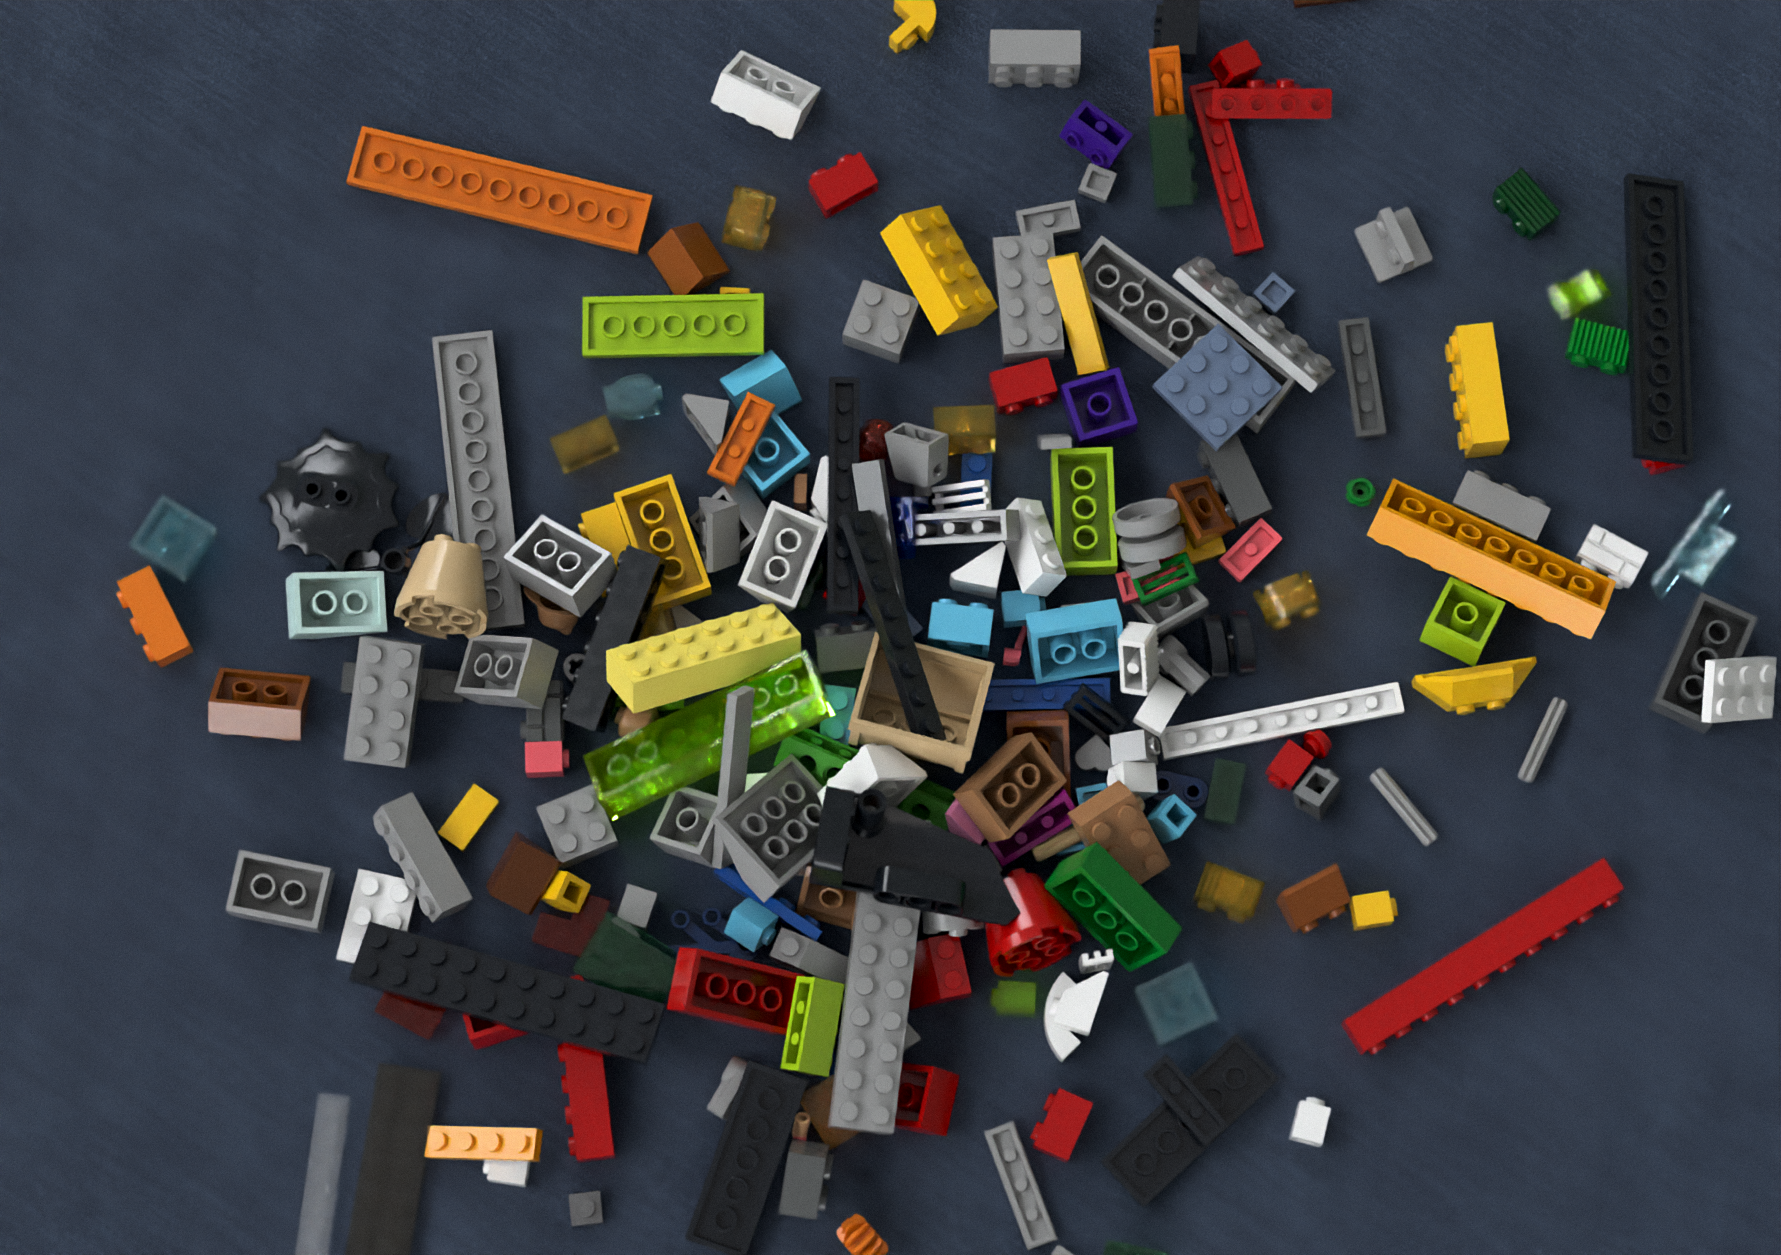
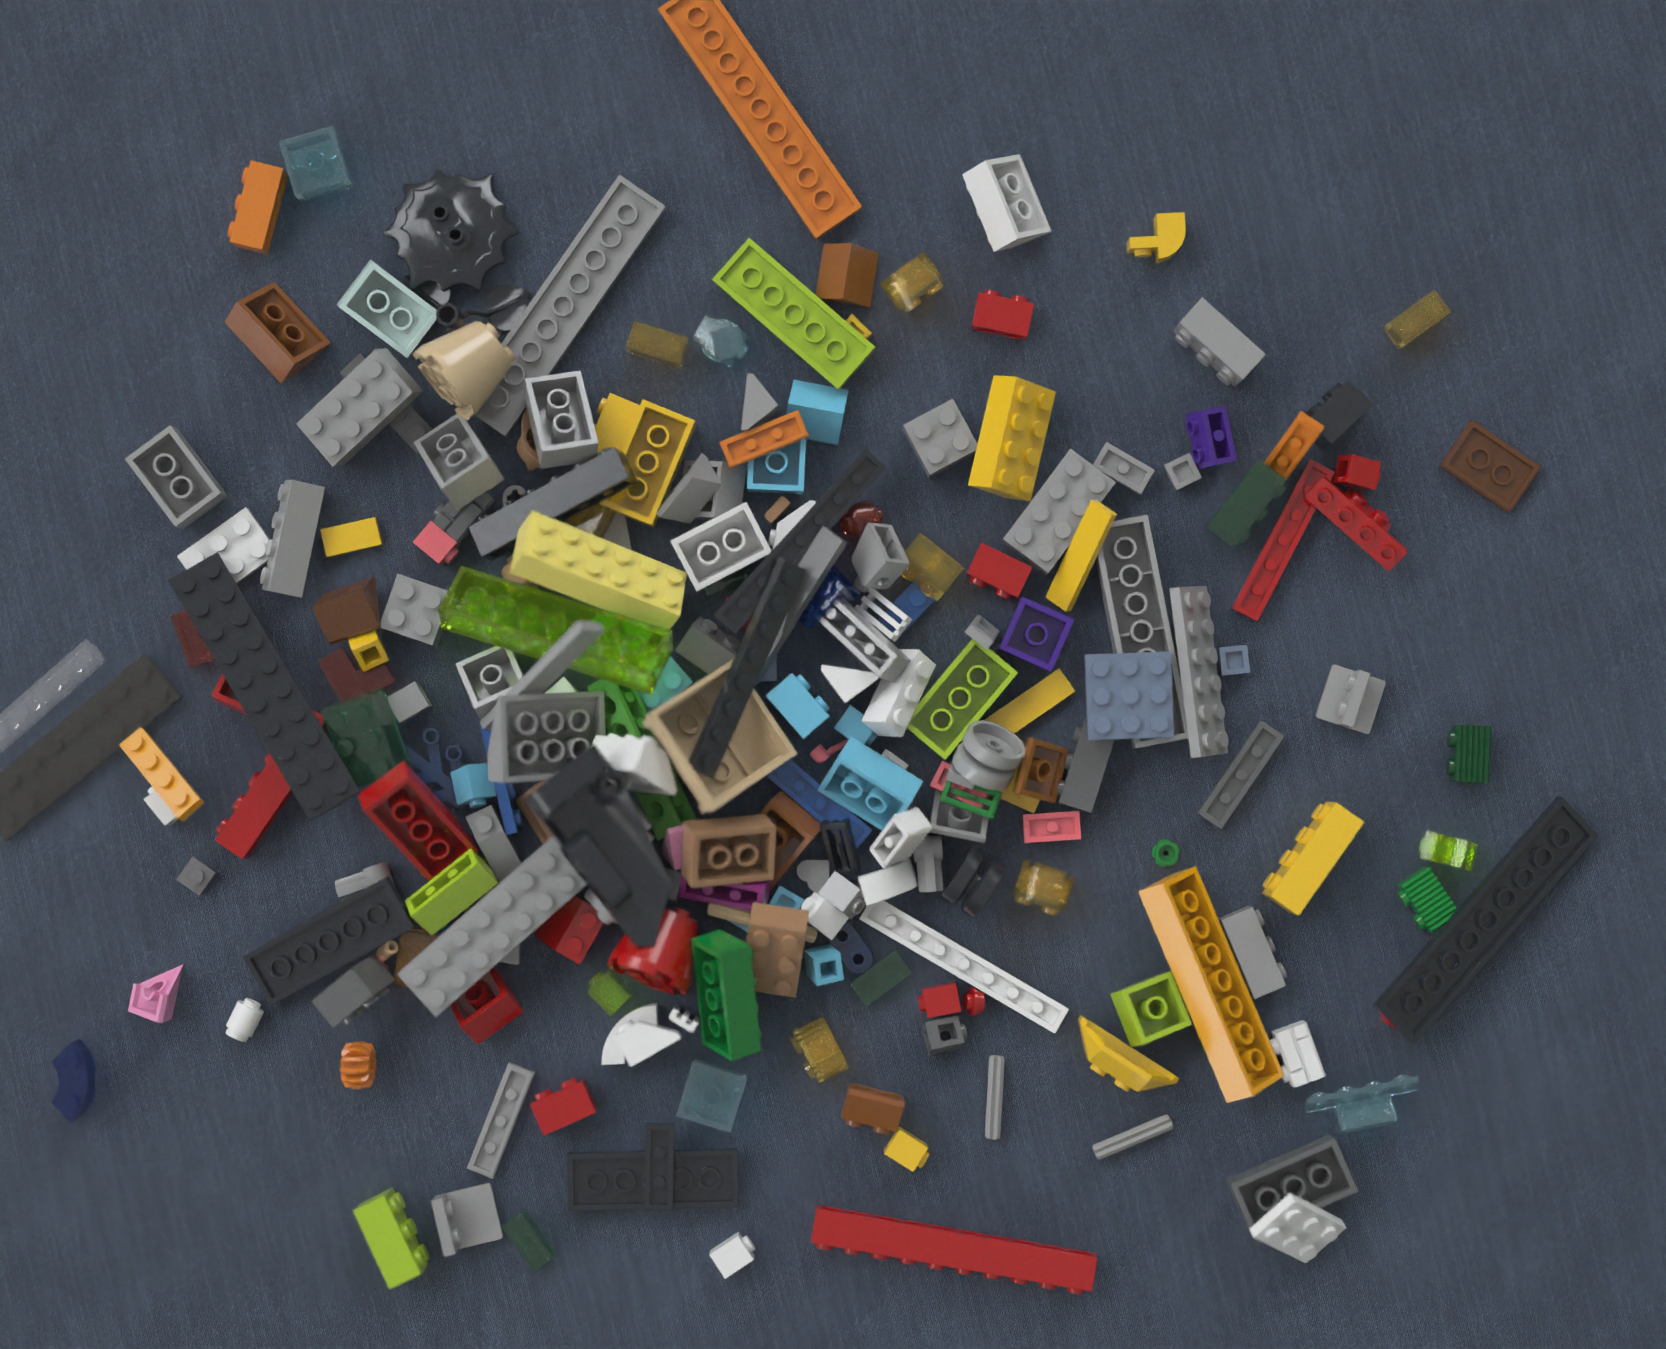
camera: 40 degrees right, 10 degrees up
none -> yellow tile [984,668,1075,733]

